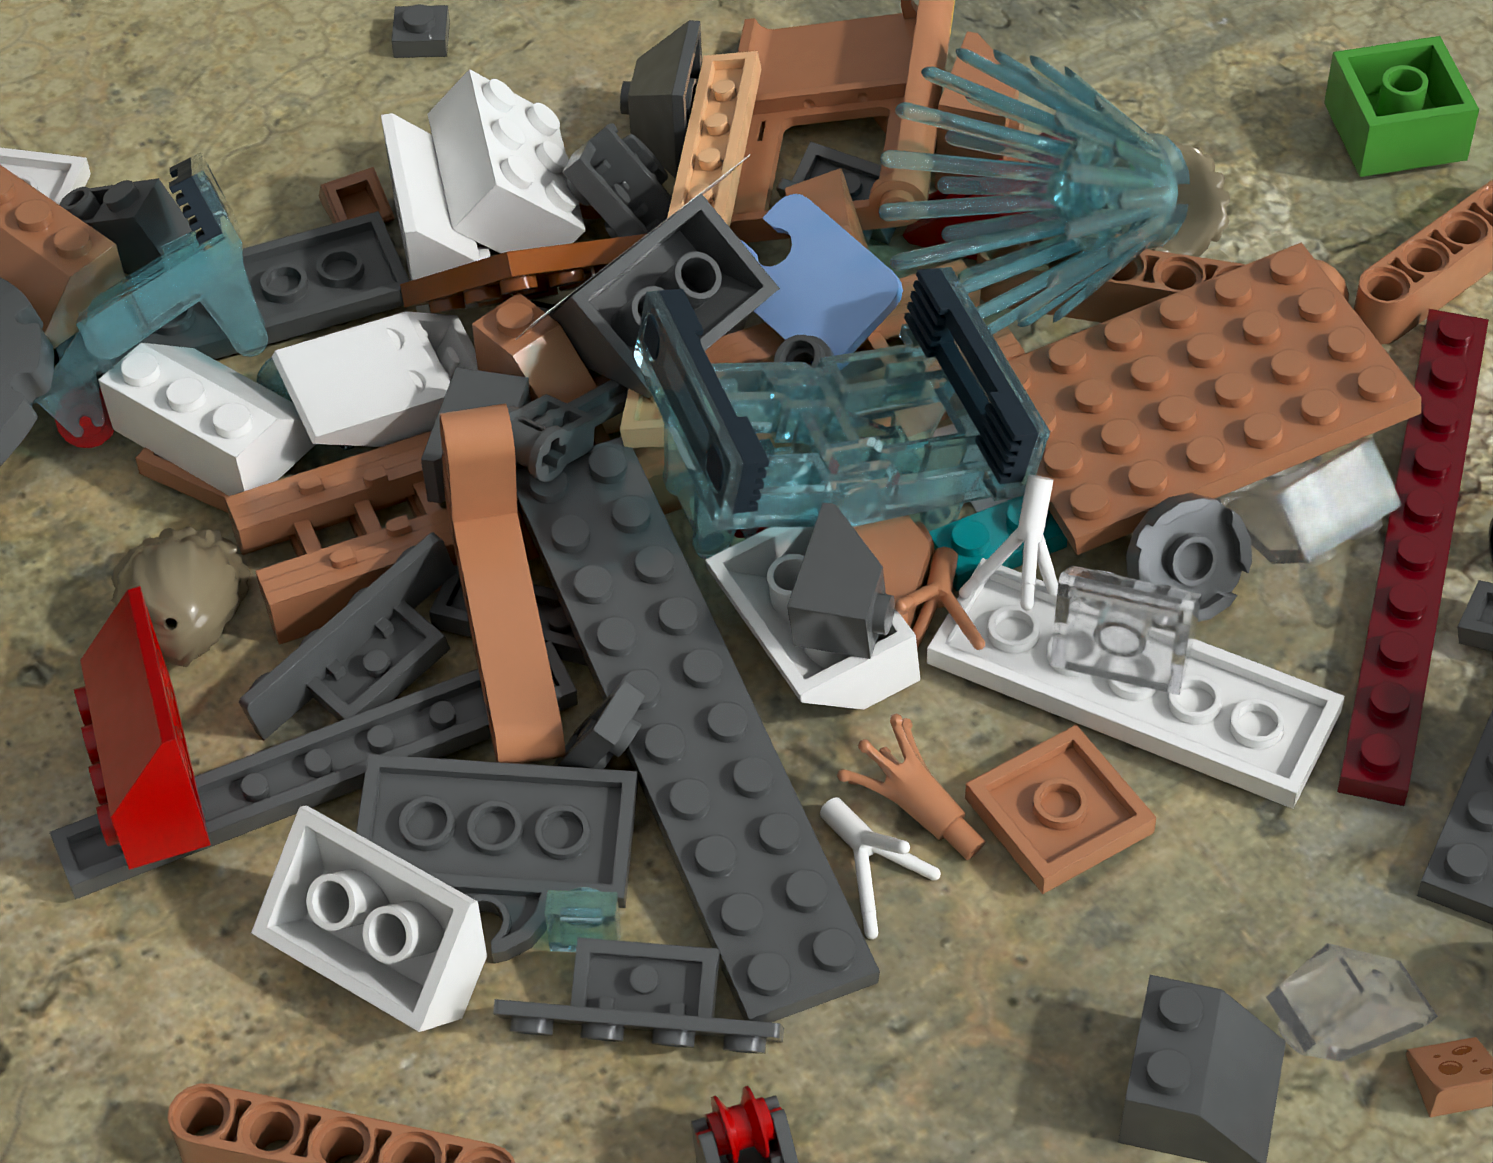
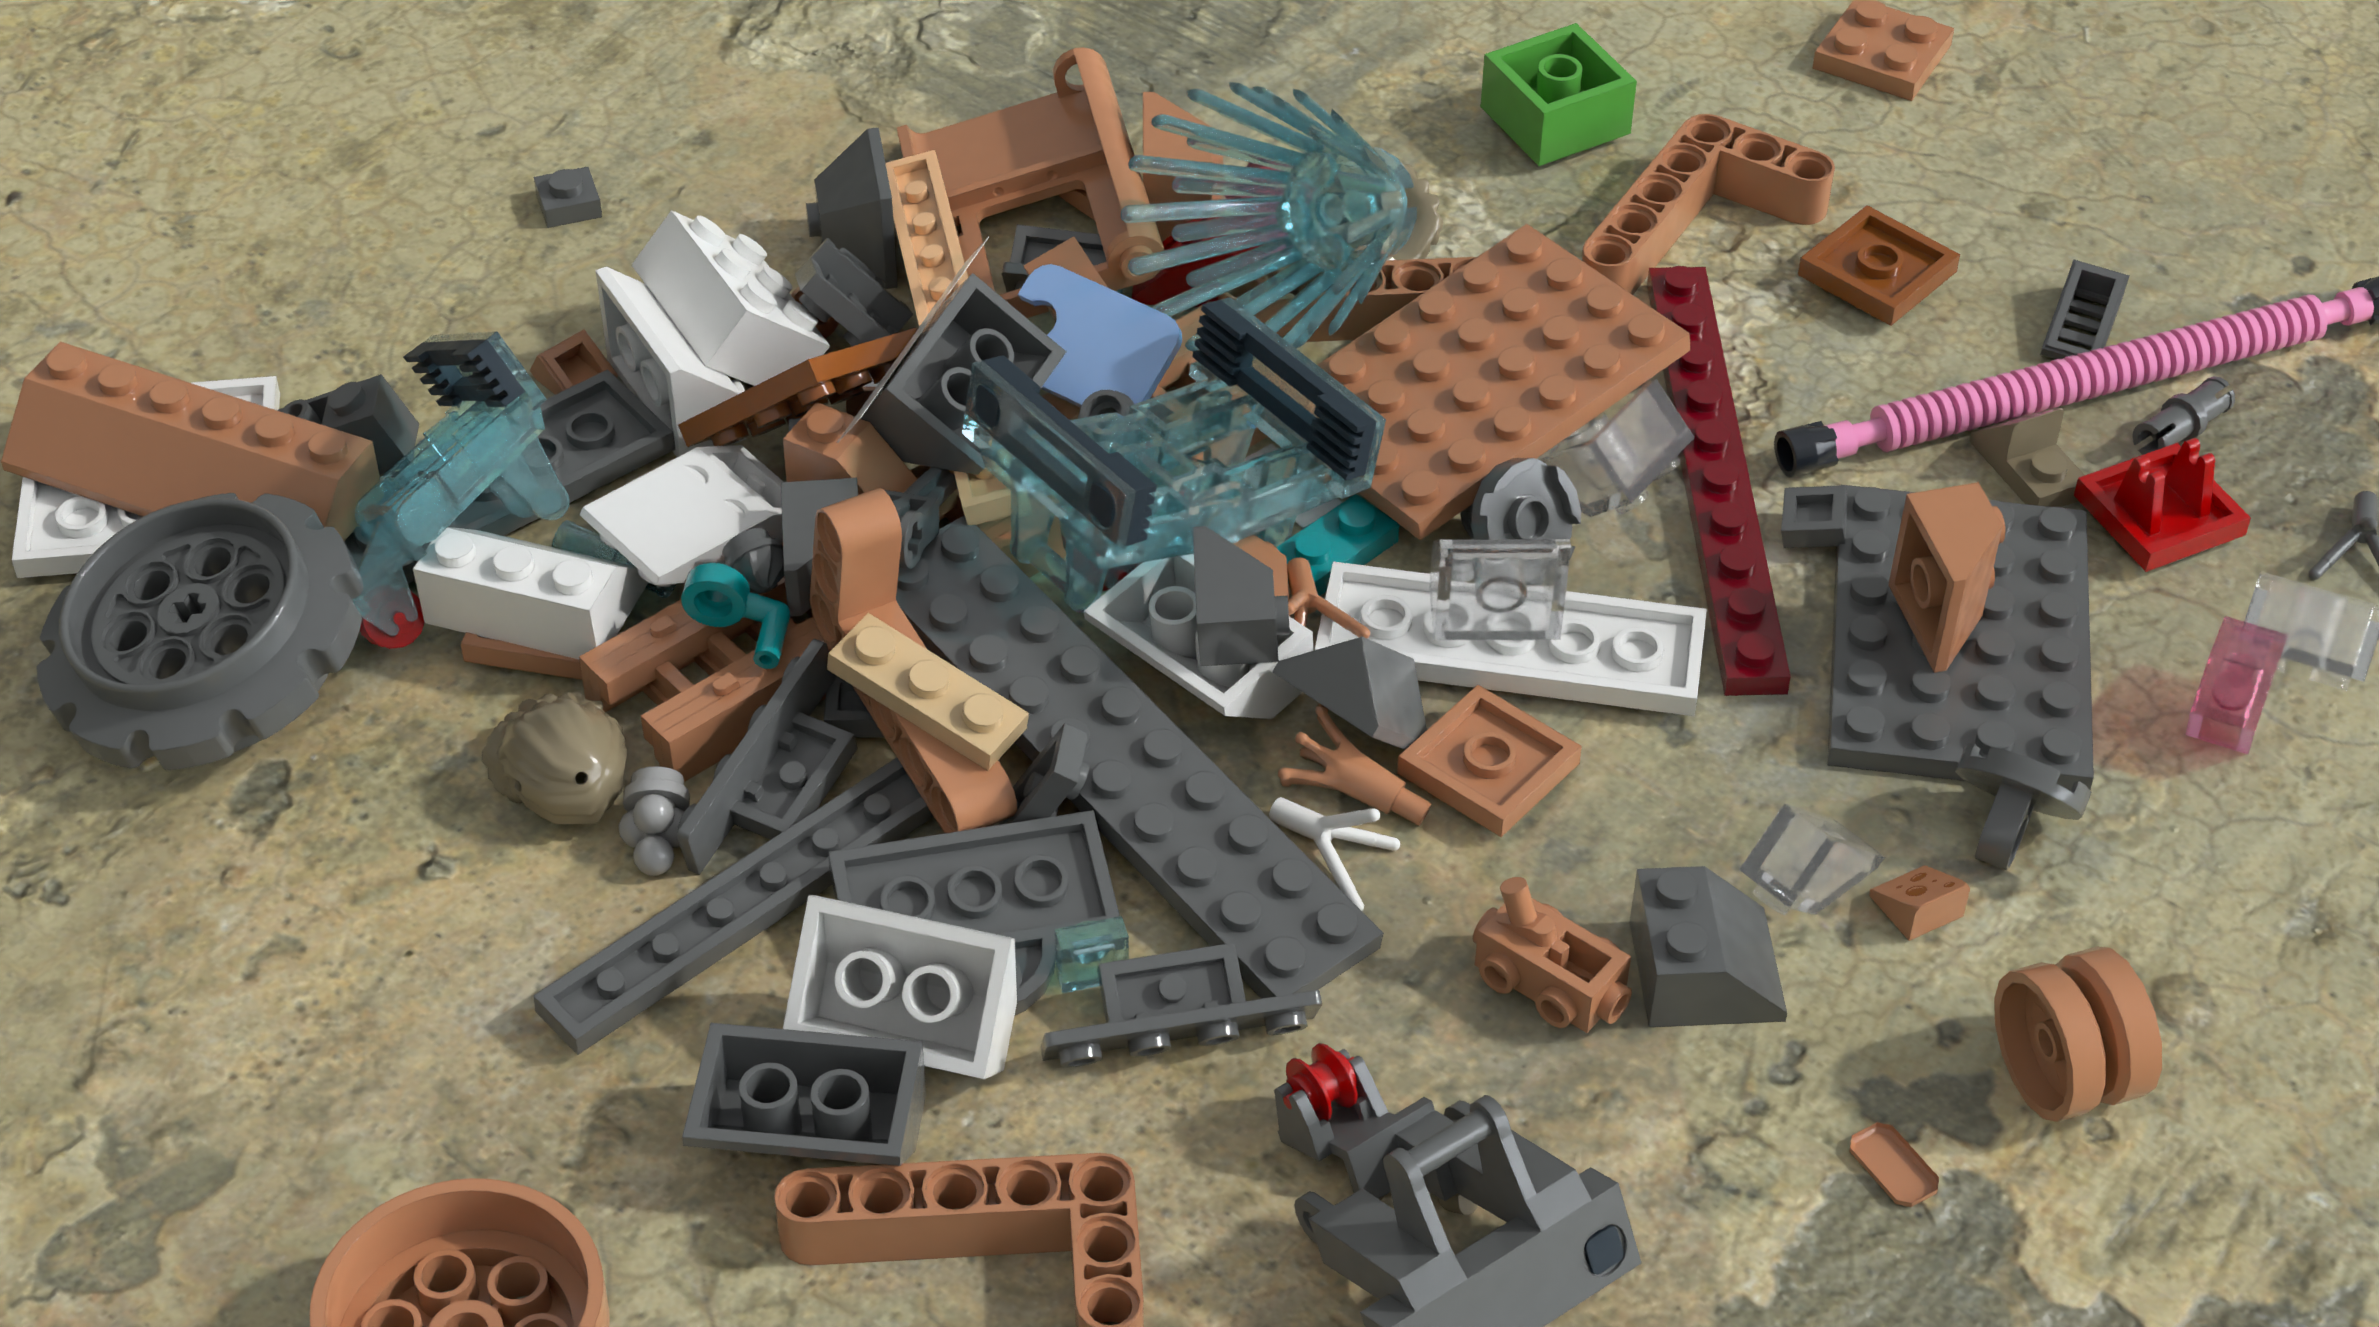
camera: 20 degrees left, 5 degrees down
red slope [74,586,211,870] -> none
white plant [959,475,1060,611] -> none
none -> light grey piece [619,766,690,876]
none -> teal plate [681,563,791,669]
none -> dark grey slope [682,1023,926,1166]
none -> dark grey plate [722,528,784,594]
none -> tan plate [827,613,1029,771]
none -> dark grey slope [1272,637,1427,749]
none -> nougat brick [1473,877,1632,1033]

